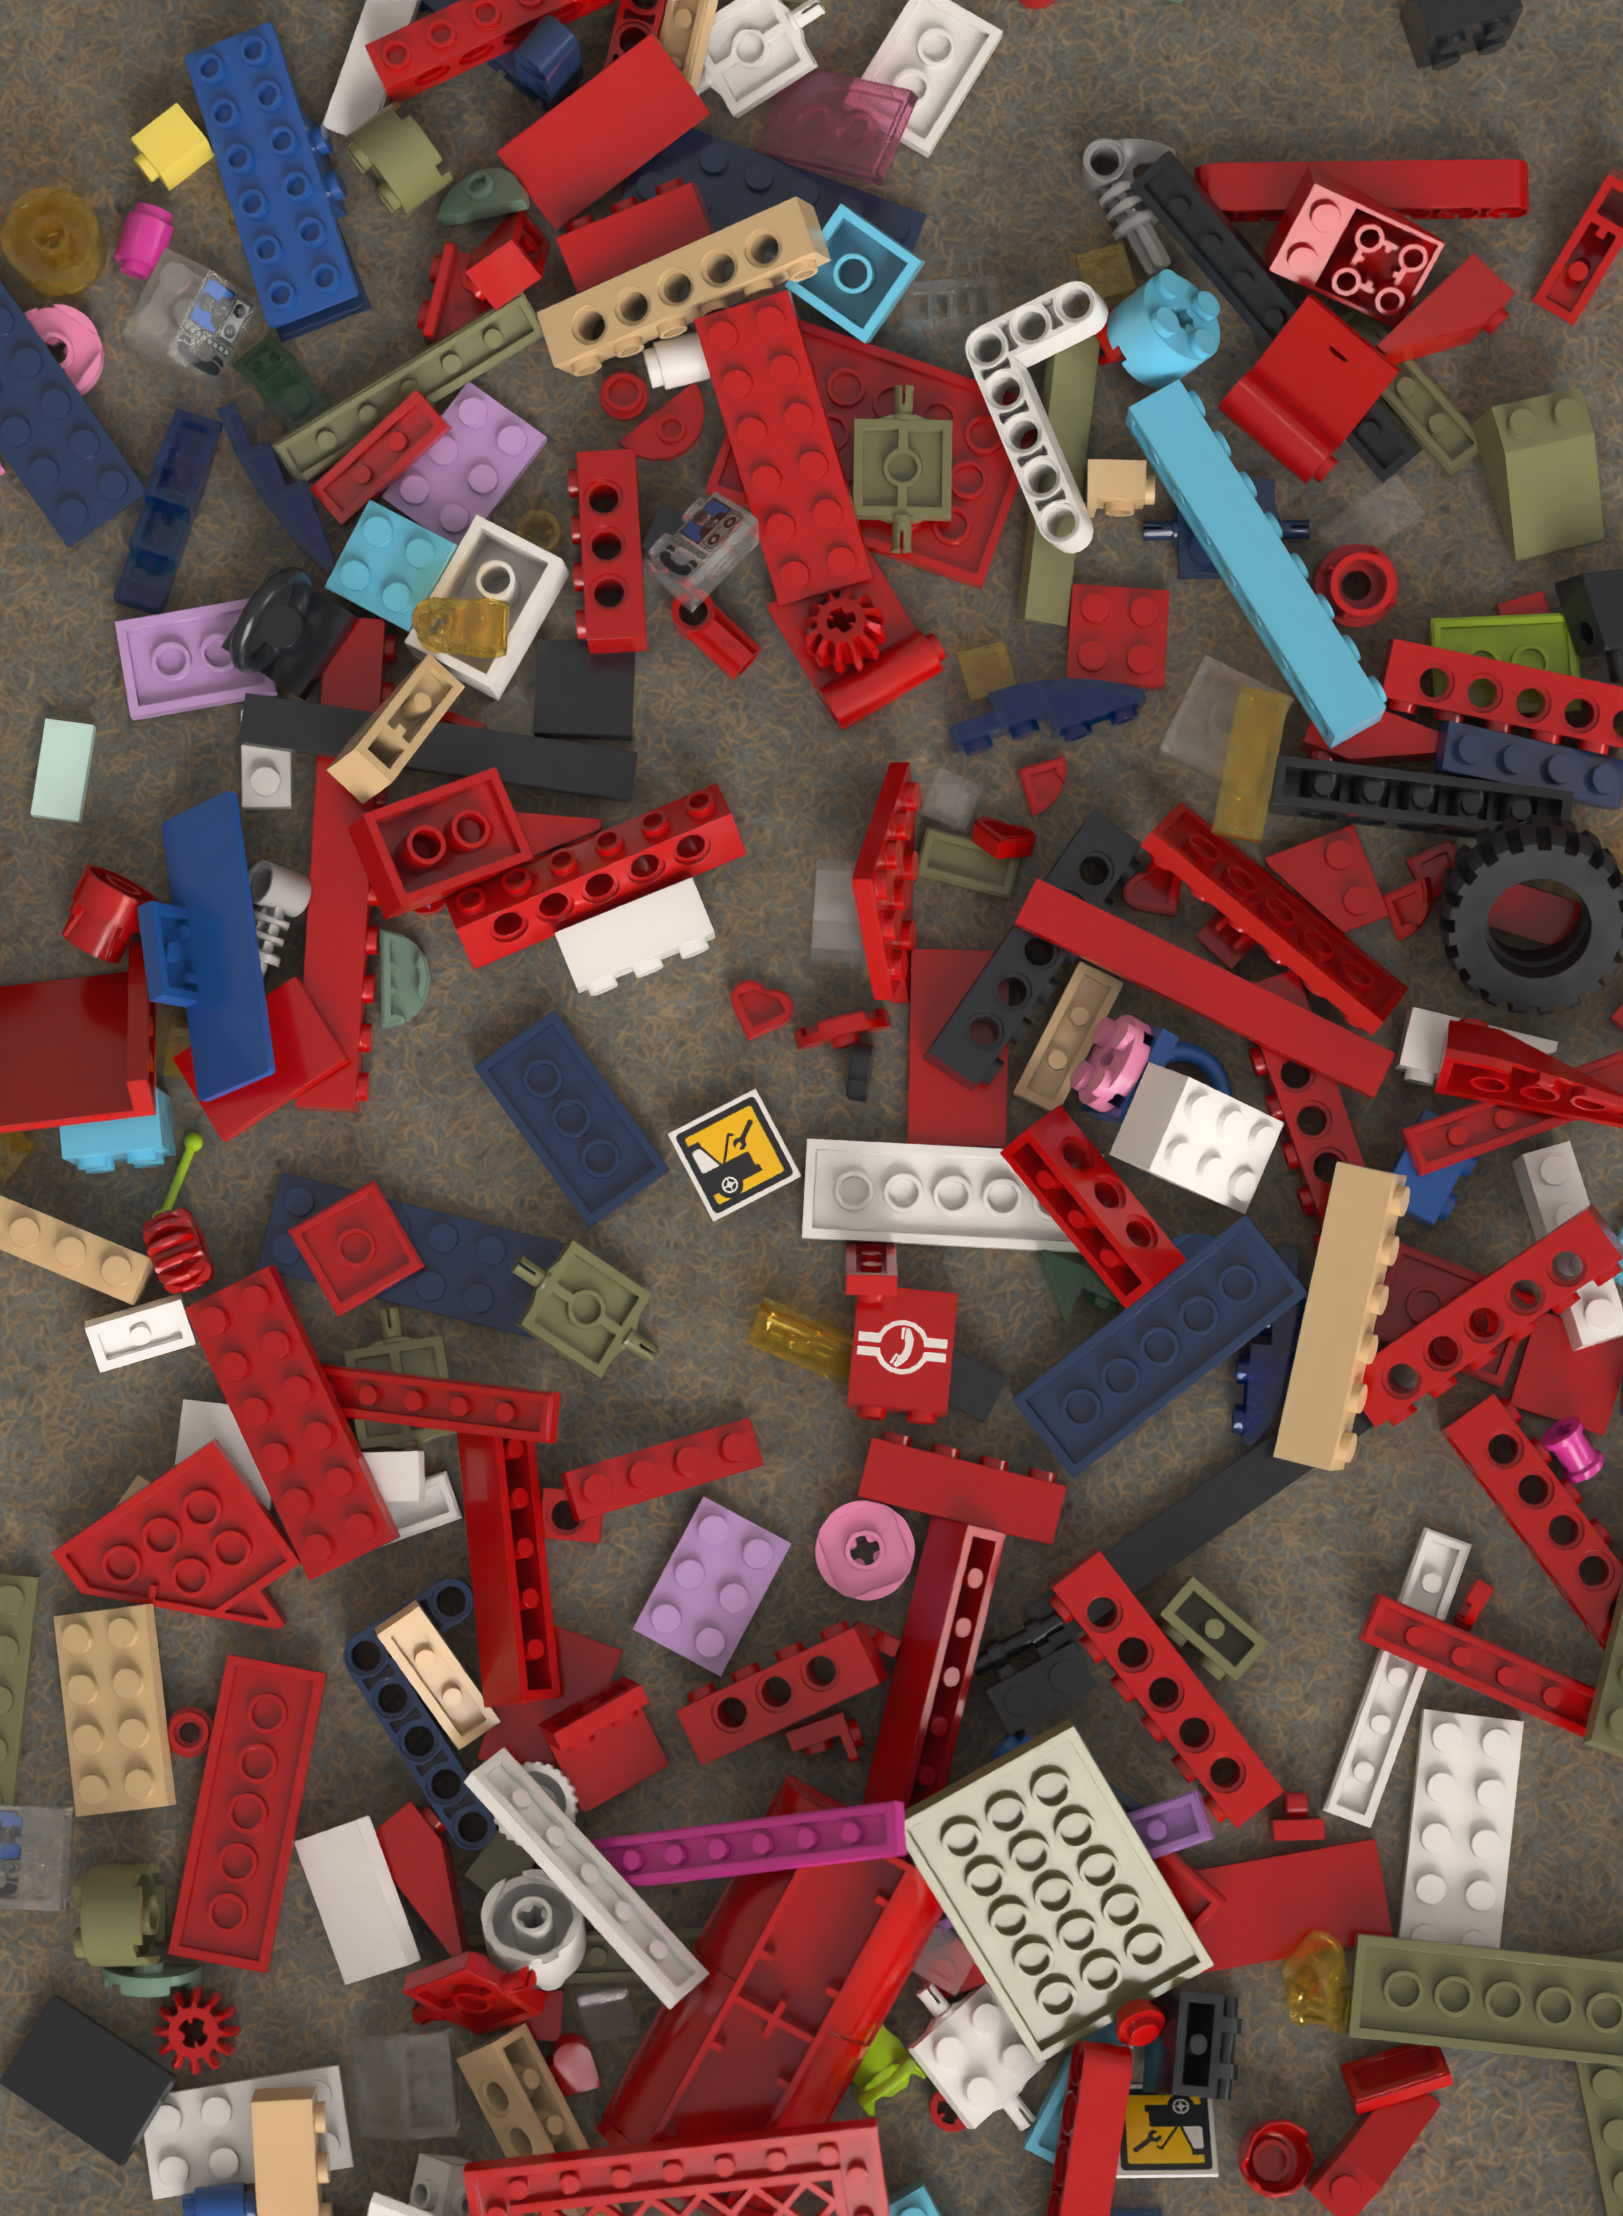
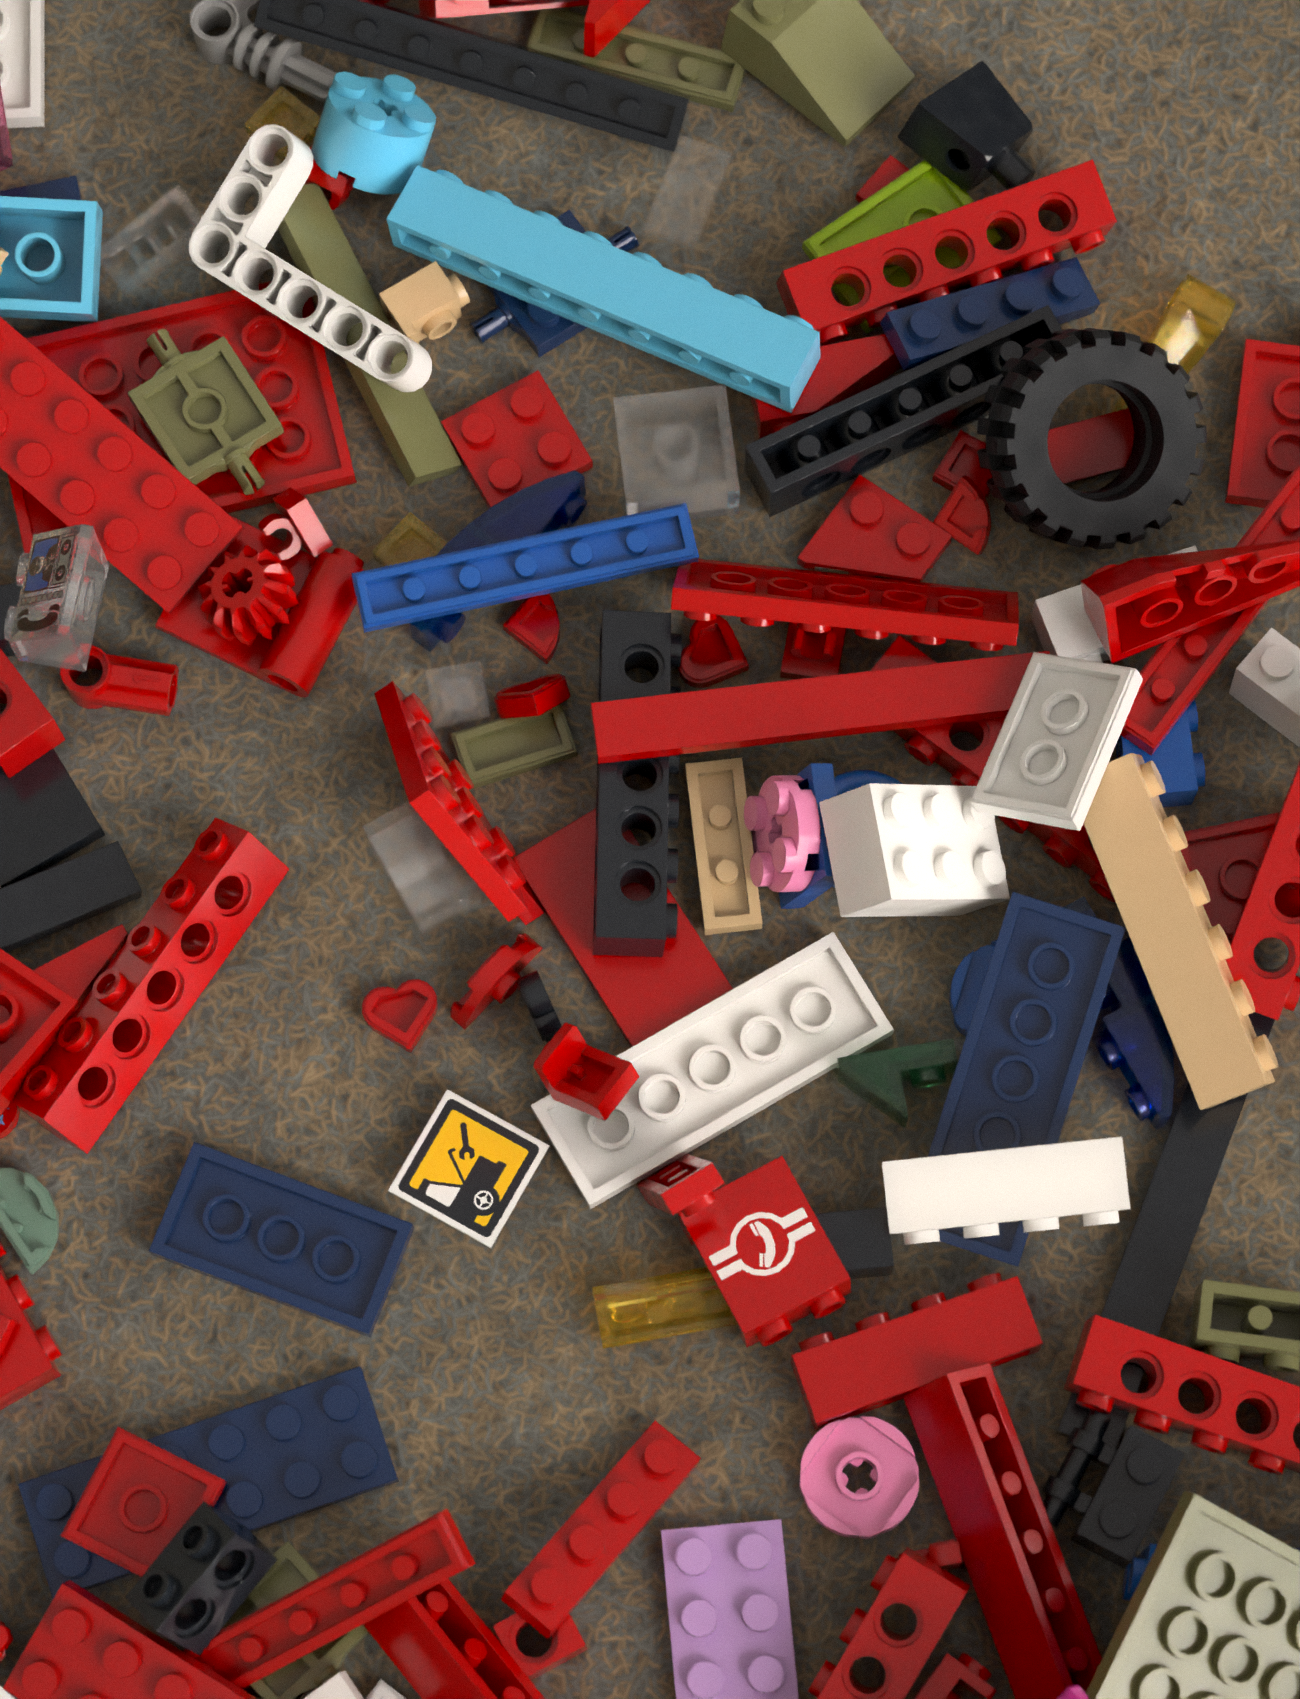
camera: 30 degrees left, 10 degrees down
olive plate [510,1240,659,1378] -> none
white brick [554,877,715,996] -> none
red brick [1000,1105,1186,1308] -> none
clear yellow plate [1211,686,1290,843] -> none
red door [1217,294,1401,485] -> none
red piece [1311,544,1398,628] -> none
none -> black brick [125,1501,278,1656]
none -> tile [258,487,333,560]
none -> blue tile [352,503,699,633]
none -> red bracket [533,1022,639,1121]
none -> white brick [882,1137,1130,1245]
none -> white tile [970,652,1143,831]

